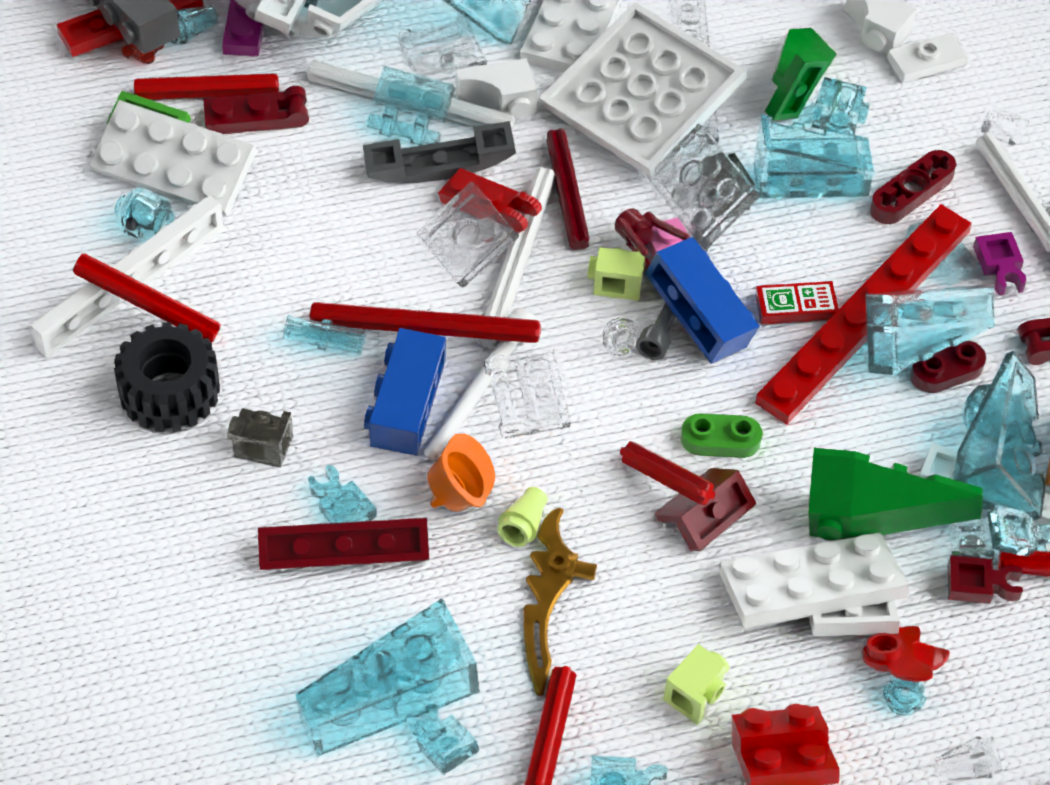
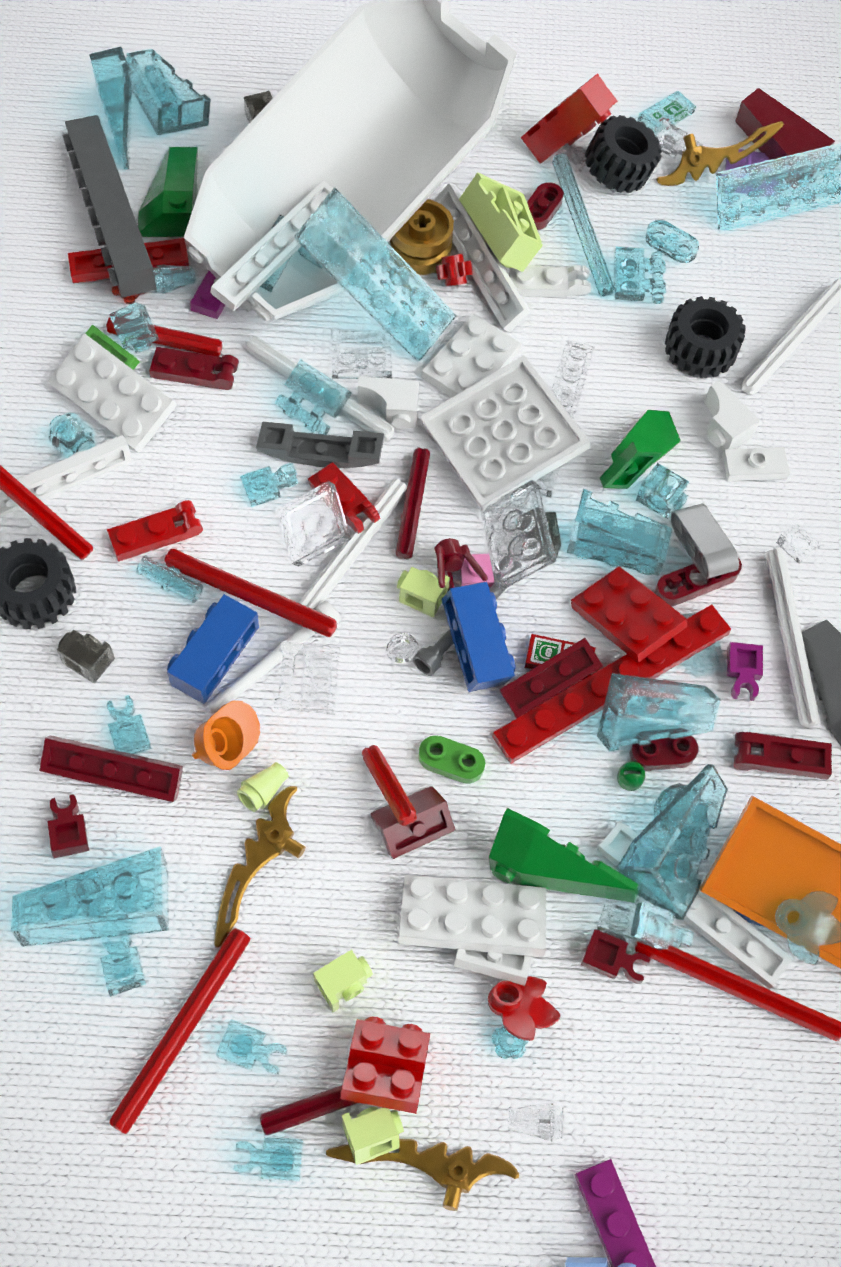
camera: 15 degrees right, 10 degrees up
none -> dark red plate [47,794,90,859]
none -> red plate [107,500,203,562]
none -> clear light blue brick [109,302,159,353]
none -> clear light blue plate [240,463,299,507]
none -> dark red plate [499,638,603,718]
none -> red plate [571,566,687,663]
none -> green hinge [617,761,646,791]
none -> light grey beam [671,503,739,579]

